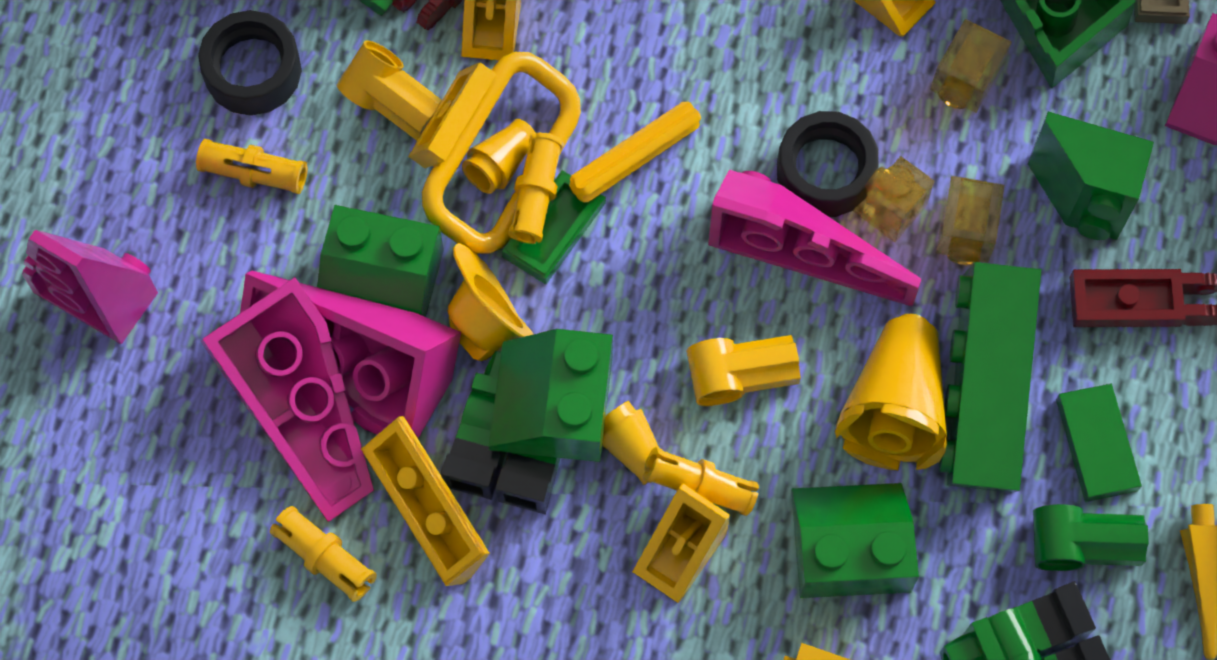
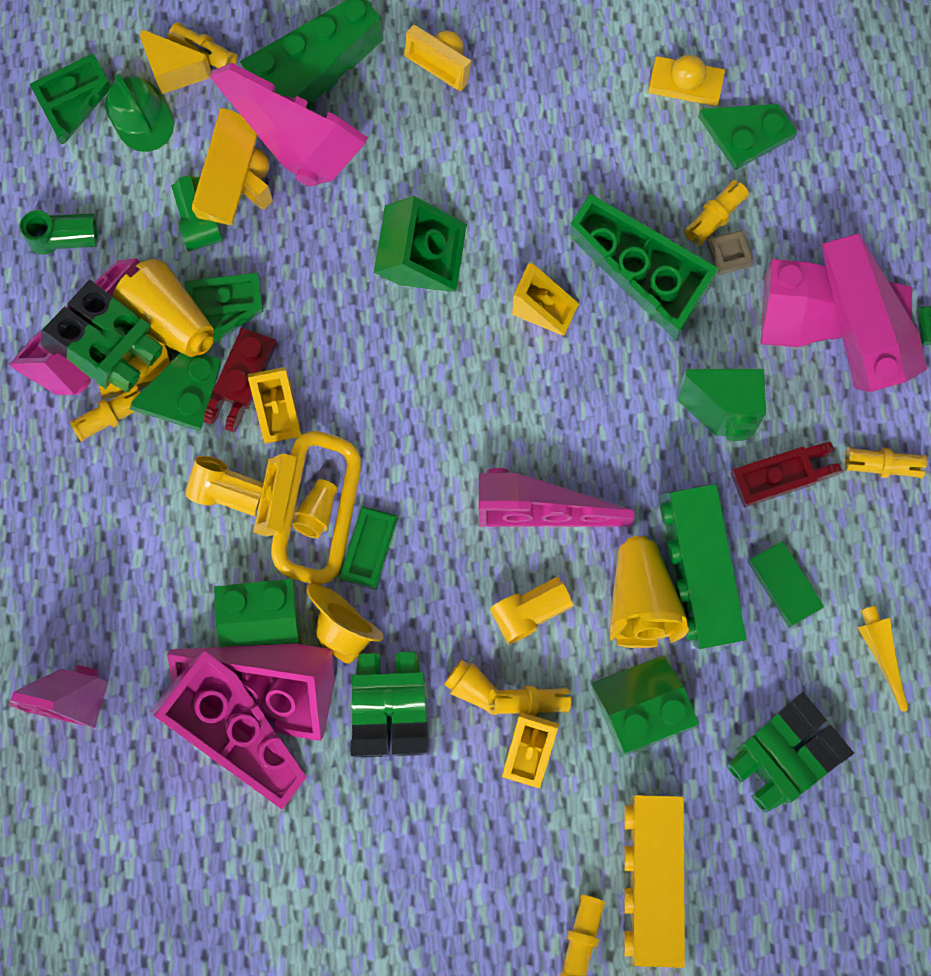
camera: 15 degrees left, 5 degrees up
yellow pin [196,139,308,194] -> none
black tyre [198,10,302,115] -> none
yellow pin [270,506,377,602] -> none
yellow slope [361,416,490,586] -> none
green slope [489,329,613,462] -> none
yellow pin [508,132,563,244] -> none
yellow axle [569,101,701,202] -> none
black tyre [777,111,879,217] -> none
clear yellow brick [853,156,935,242] -> none
clear yellow brick [930,19,1012,113] -> none
clear yellow brick [936,175,1005,265] -> none
green piece [1033,504,1149,571] -> none

